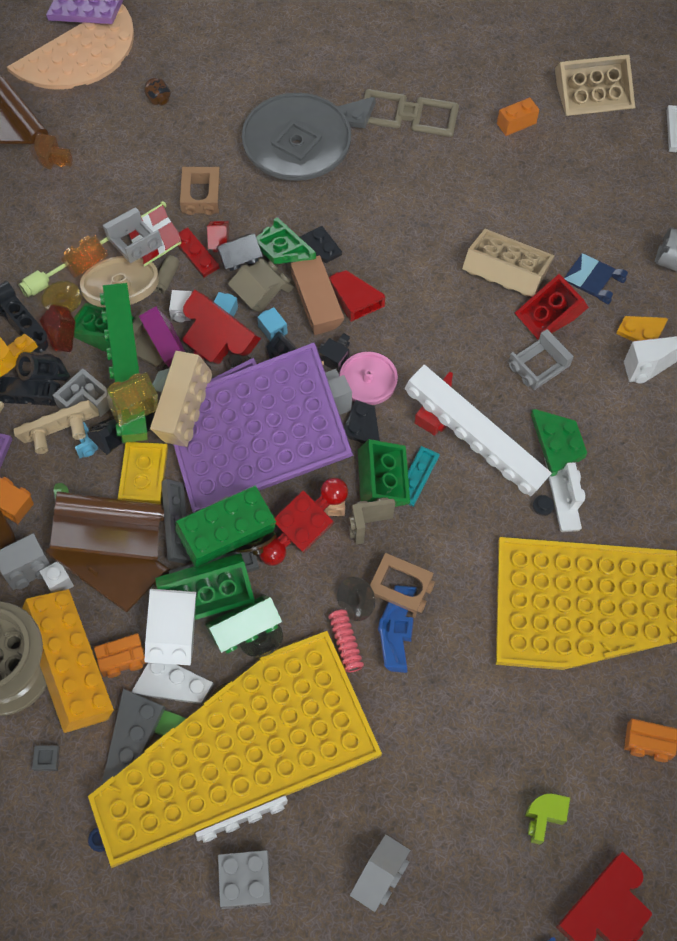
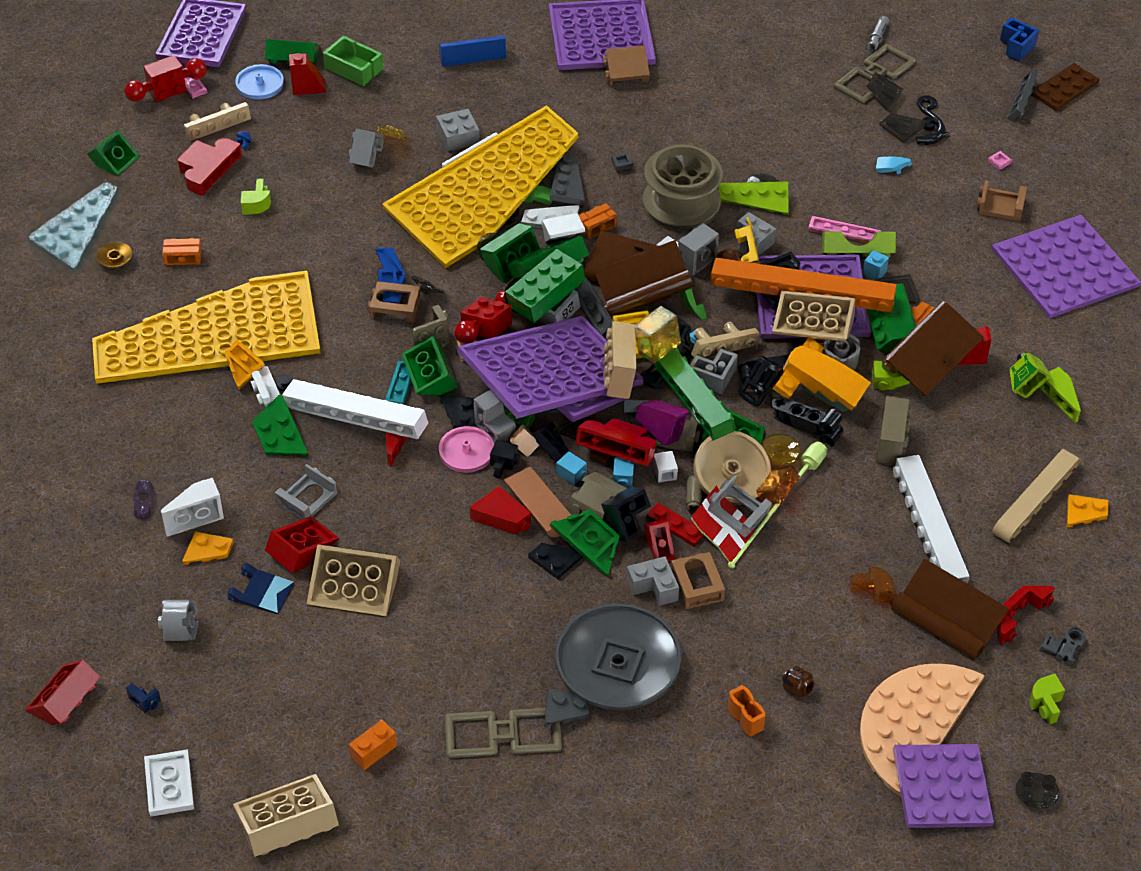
camera: 165 degrees right, 15 degrees down
light orange brick [22,589,114,733] -> none
clear red slope [39,304,75,352] -> none
coral piece [328,609,364,673] -> none
none -> light orange wing [224,339,265,390]
none -> clear yellow wing [375,125,407,141]
none -> light grey brick [626,556,679,606]
none -> orange brick [728,685,765,736]

